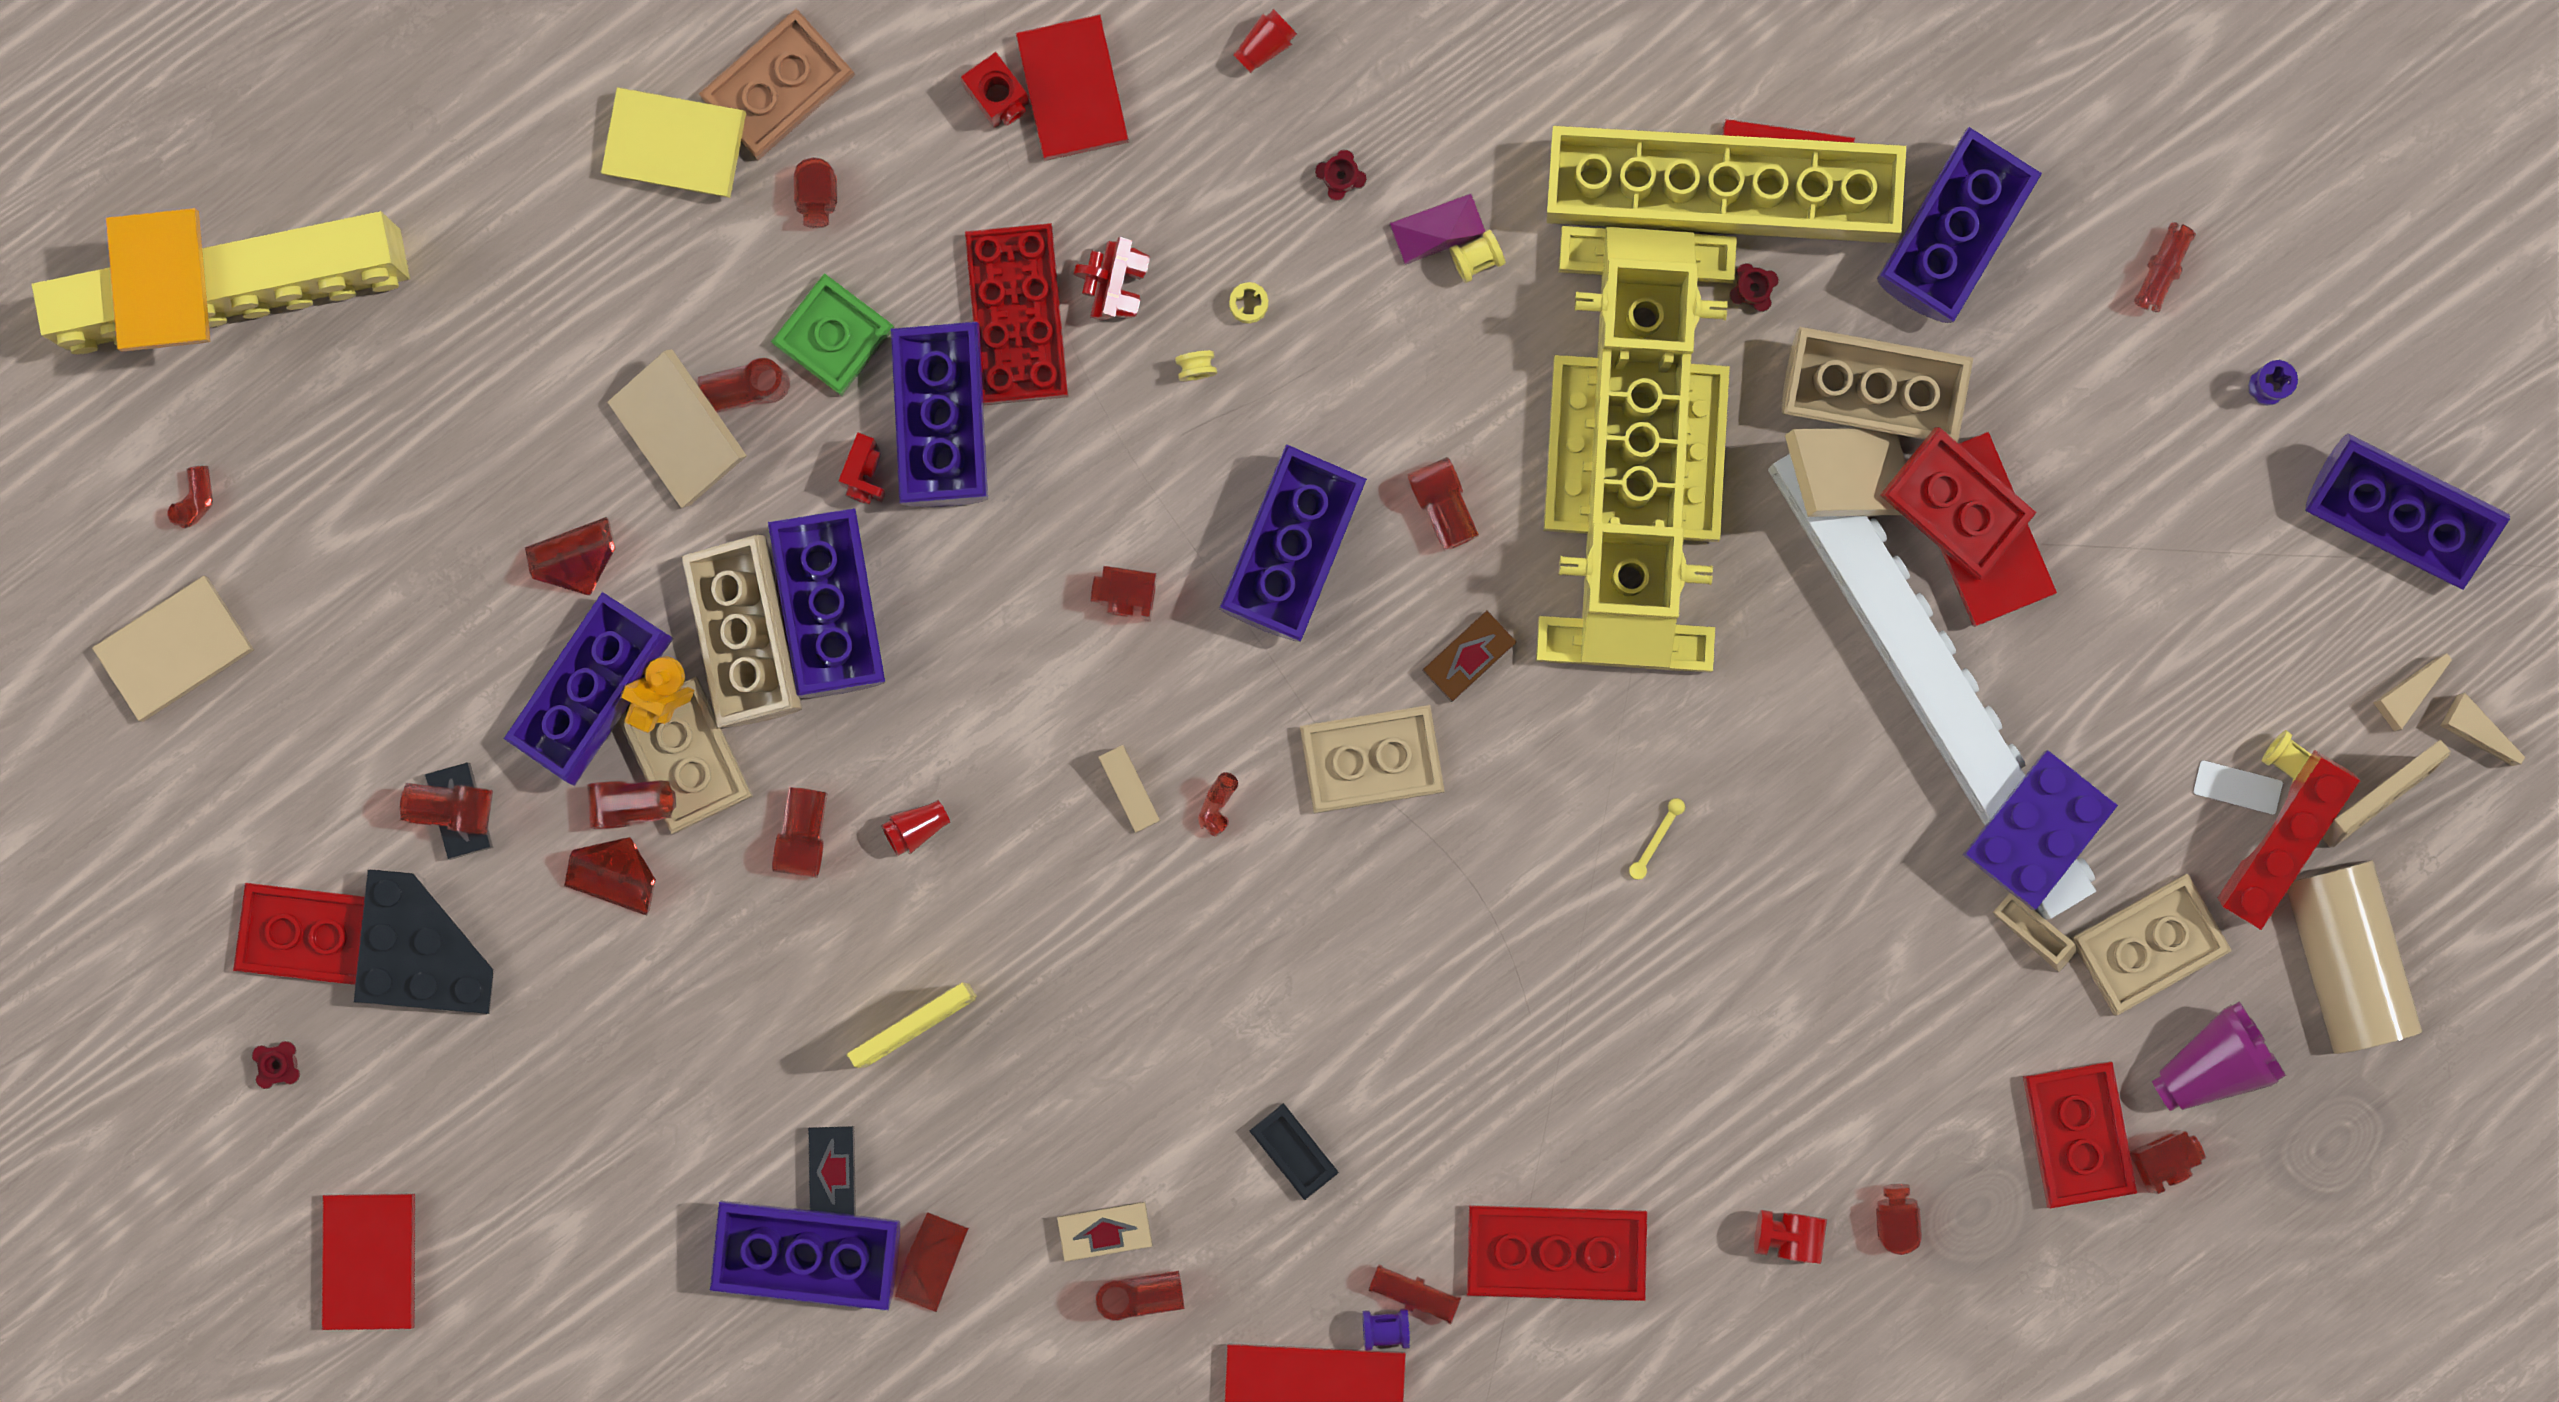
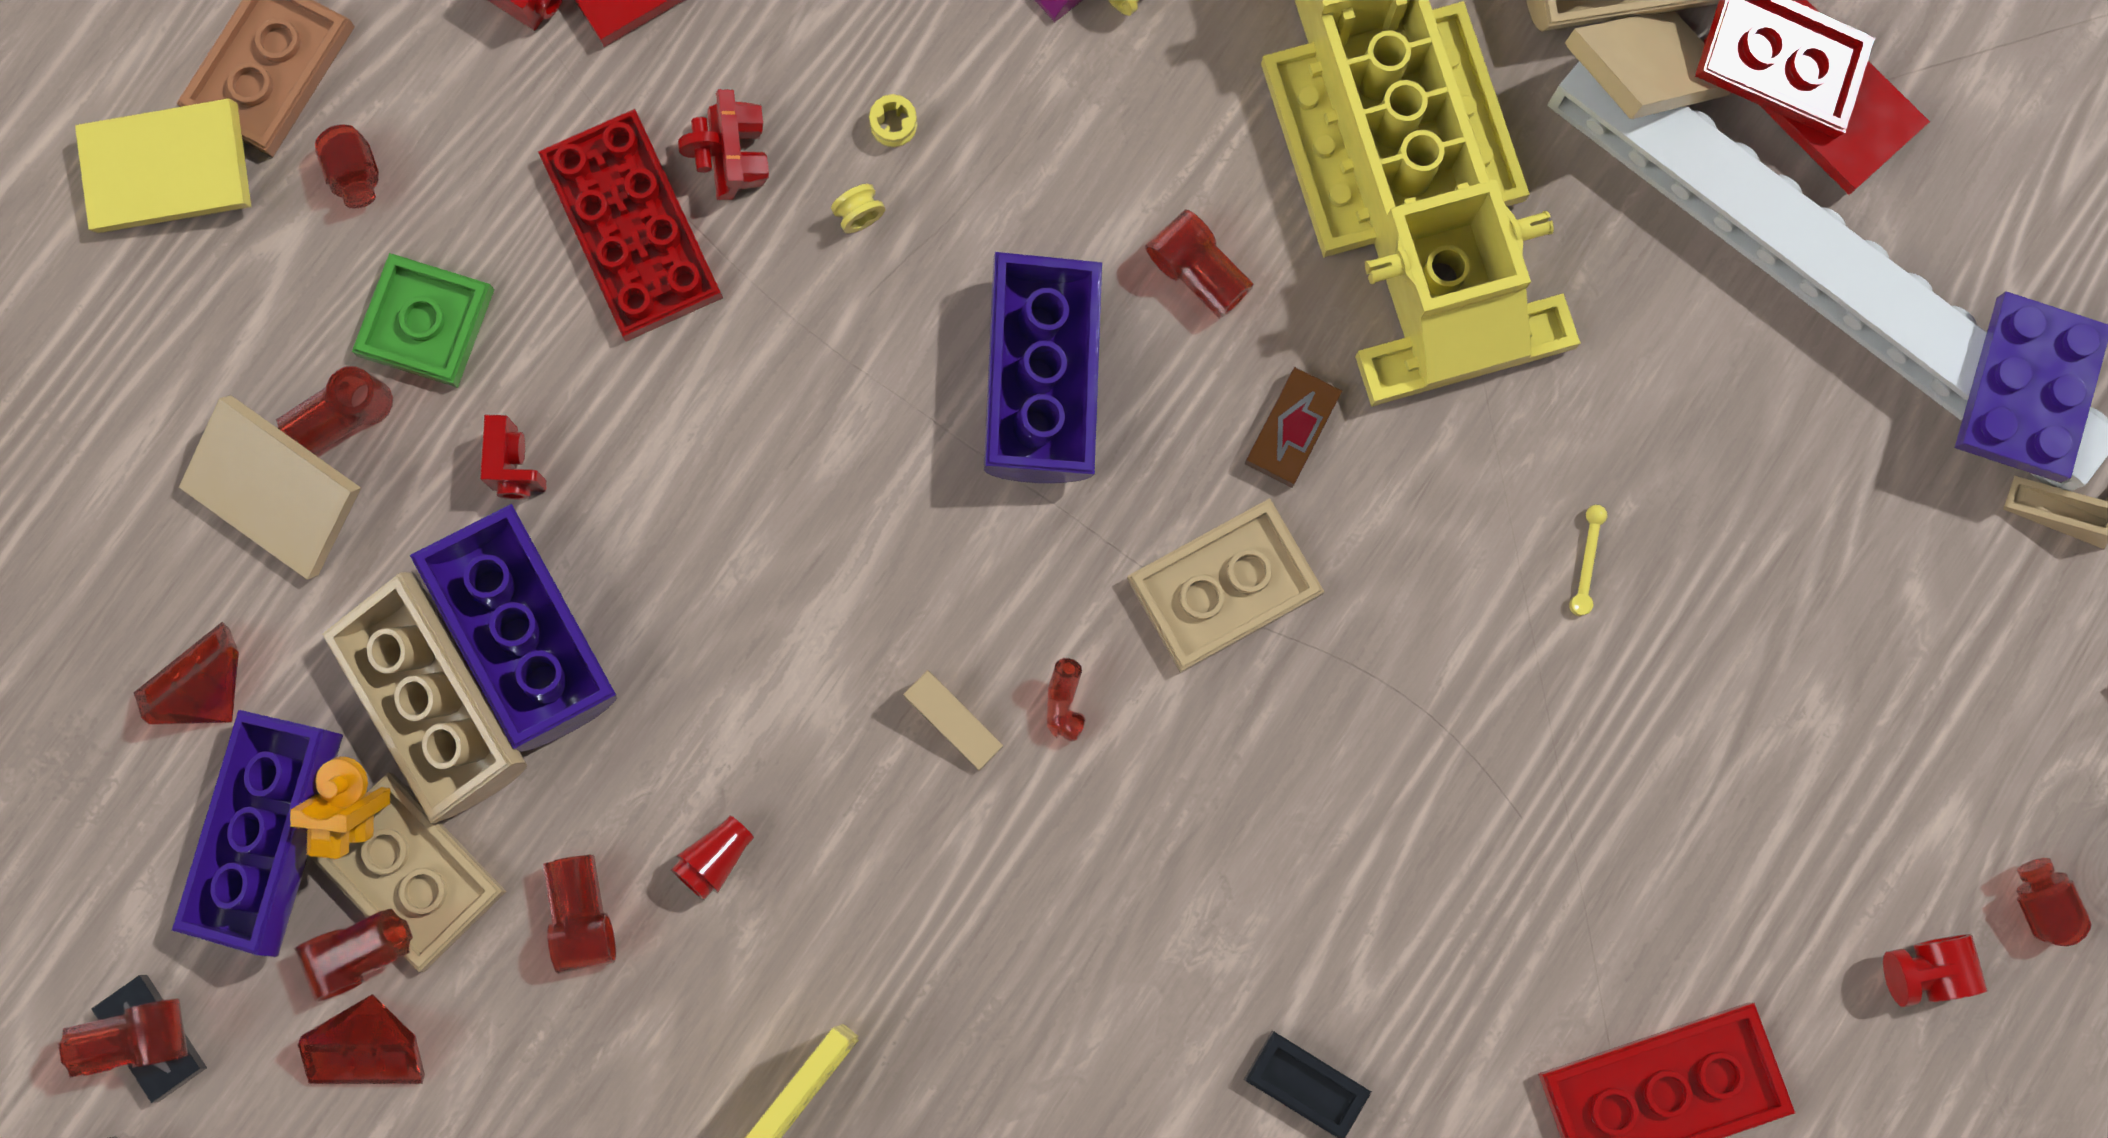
camera: 20 degrees left, 5 degrees down
dark purple brick [891,322,988,507] -> none
clear red brick [1091,566,1157,621] -> none

